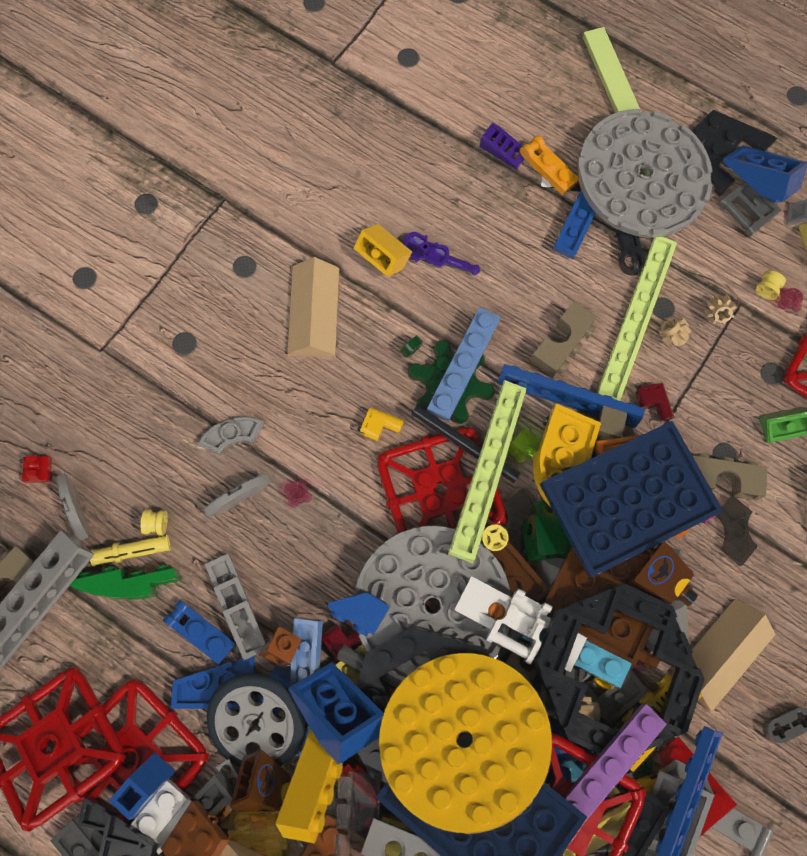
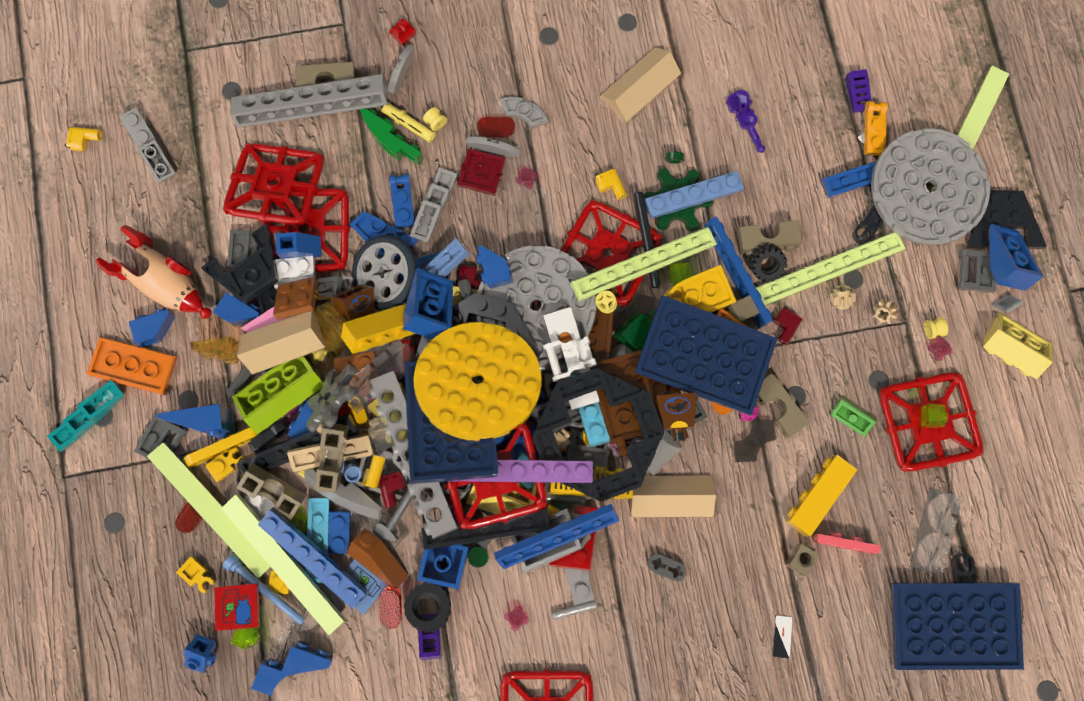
camera: 50 degrees right, 5 degrees up
dark orange bracket [258,627,301,667] -> none
yellow brick [353,224,412,277] -> none
none -> dark red plate [458,148,506,196]
none -> clear red tile [477,117,515,138]
none -> black tyre [748,243,787,282]

